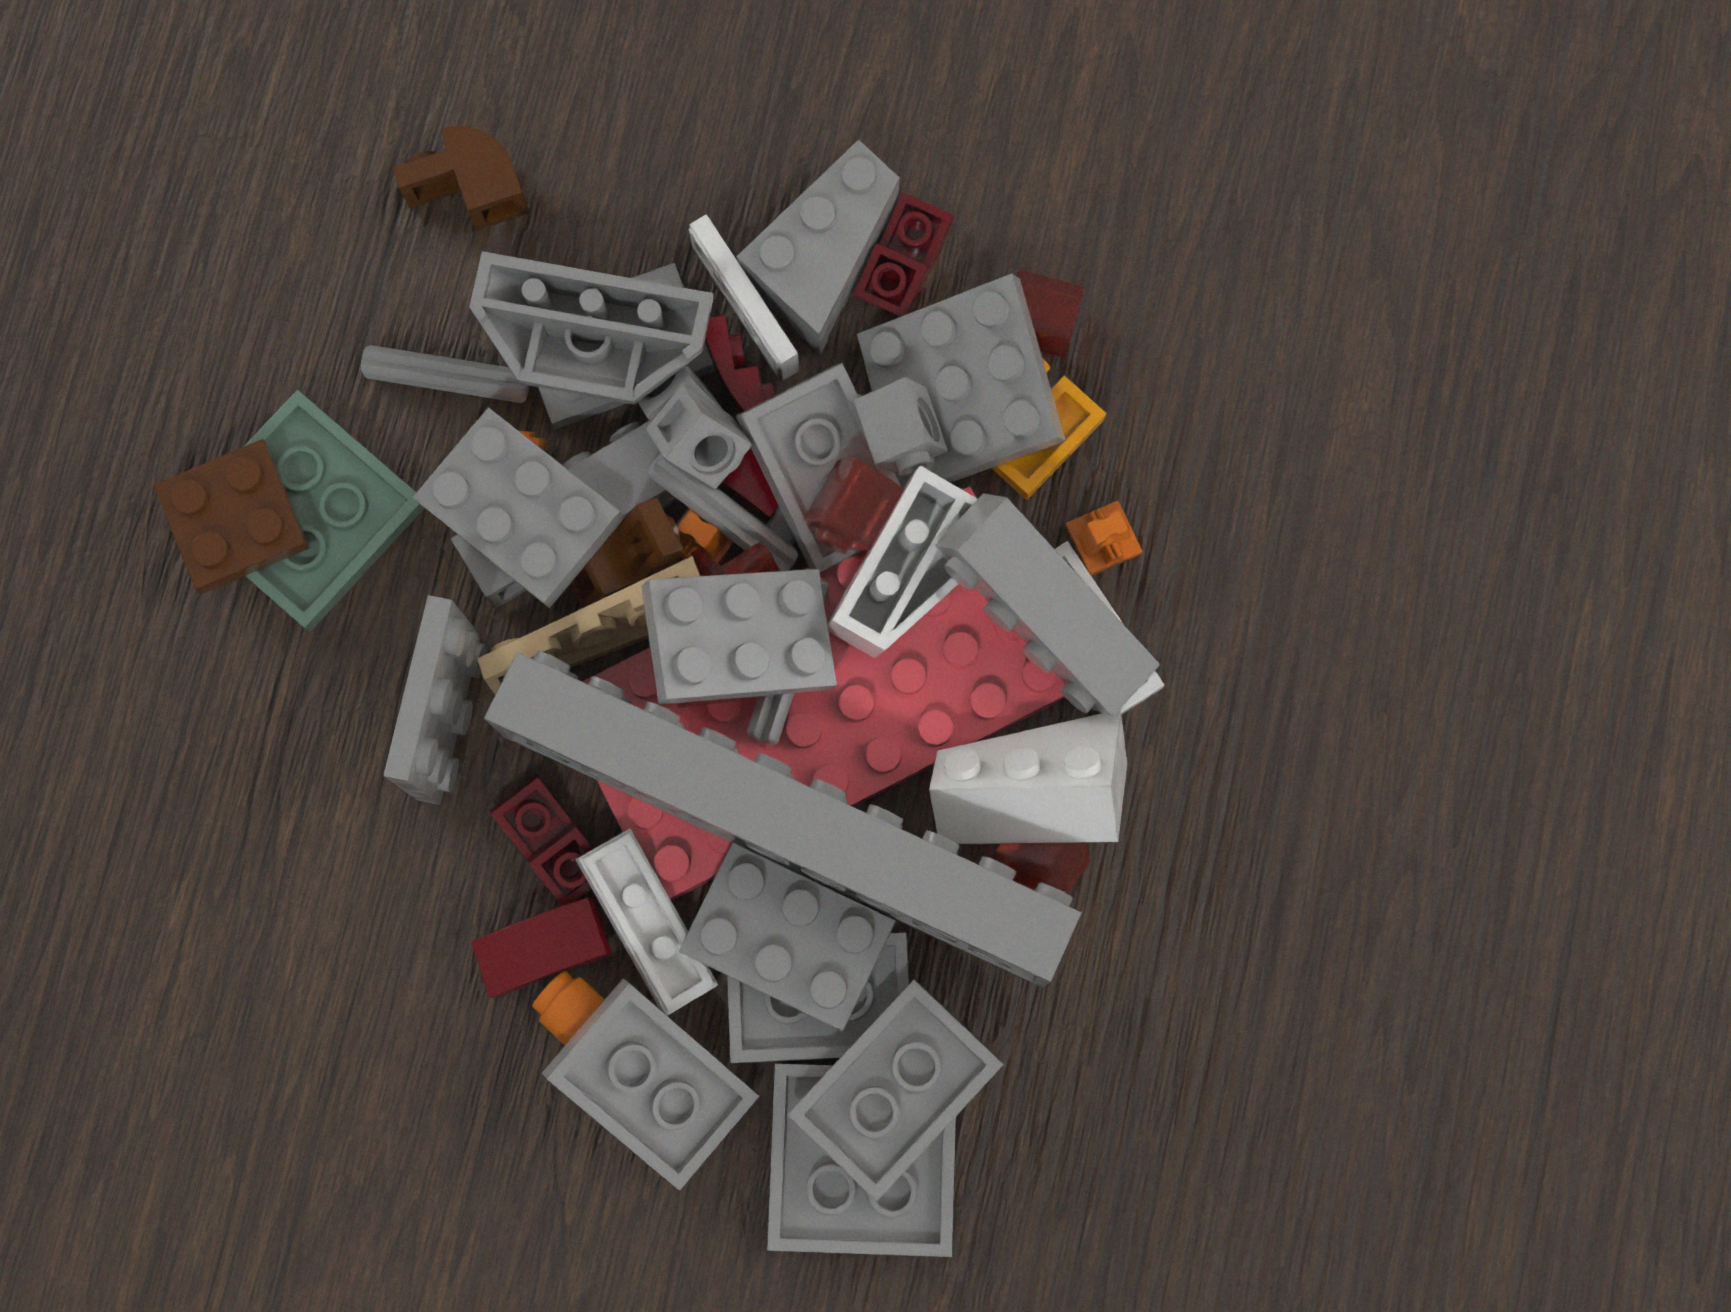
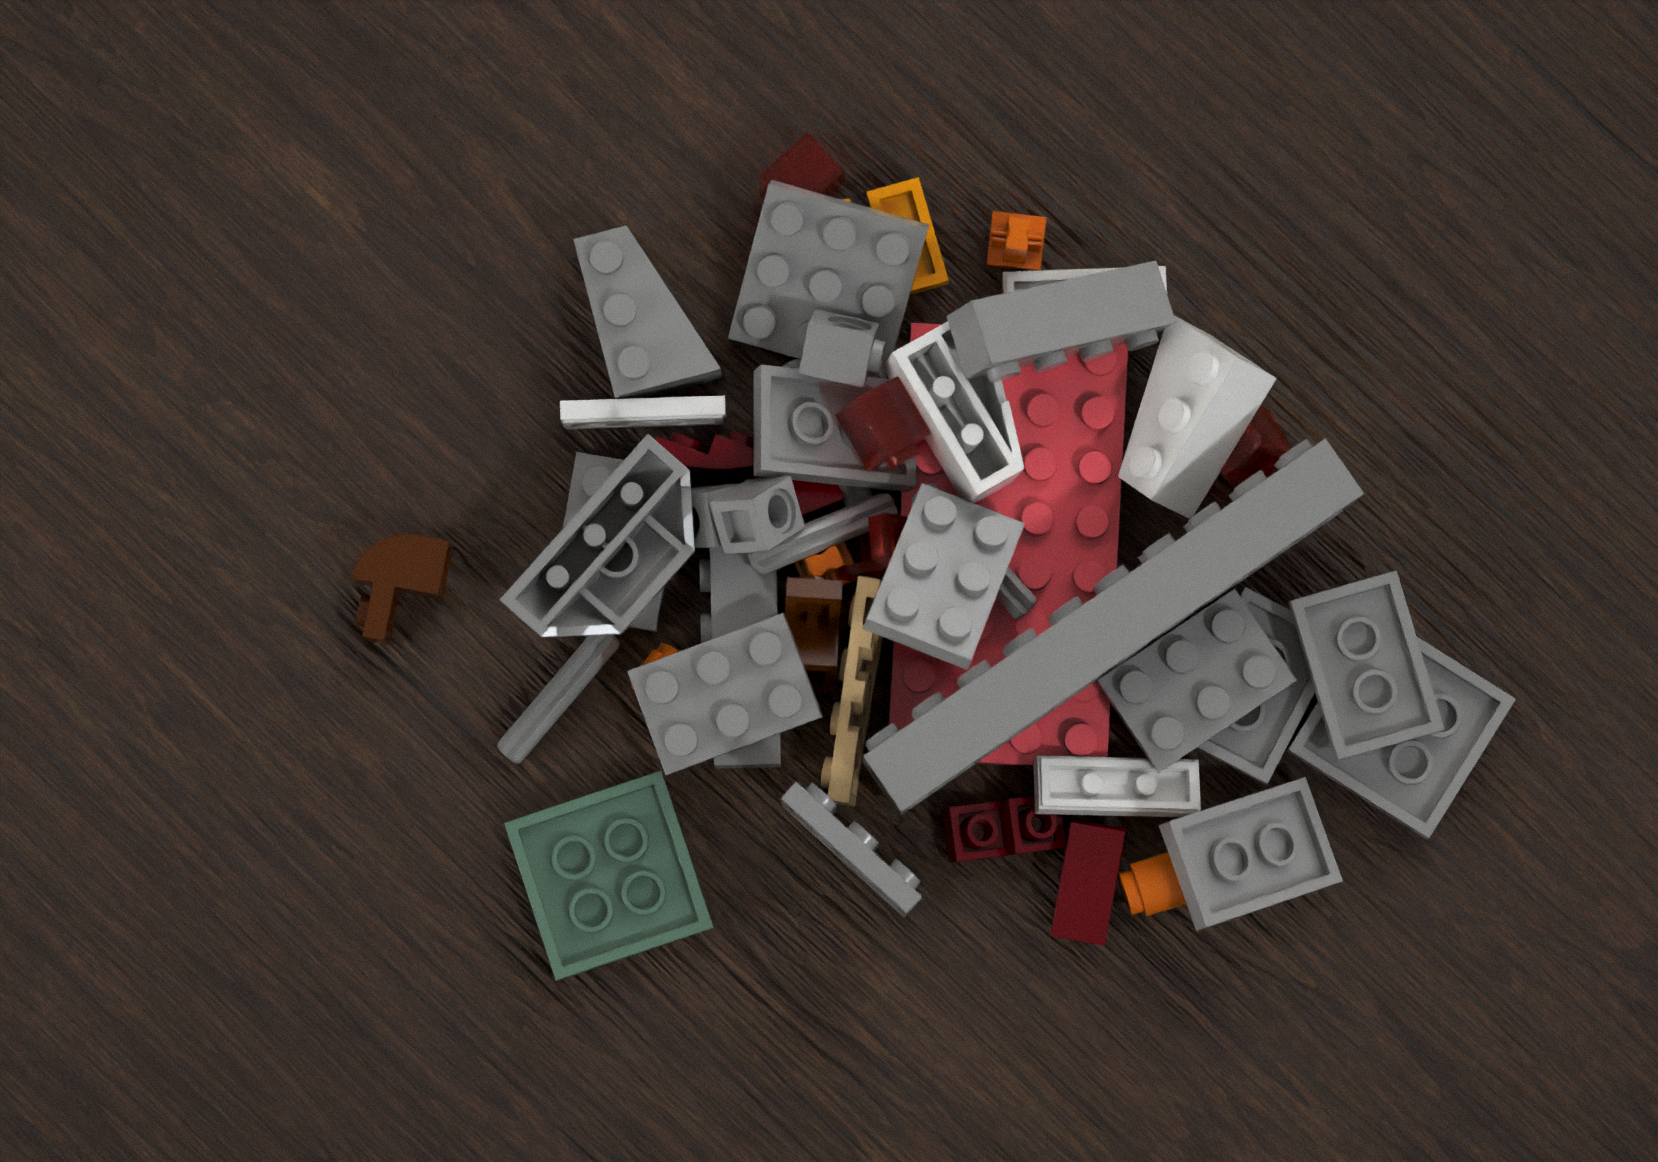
camera: 60 degrees left, 5 degrees up
reddish brown plate [154,439,310,594] -> none
dark red slope [853,192,956,317] -> none

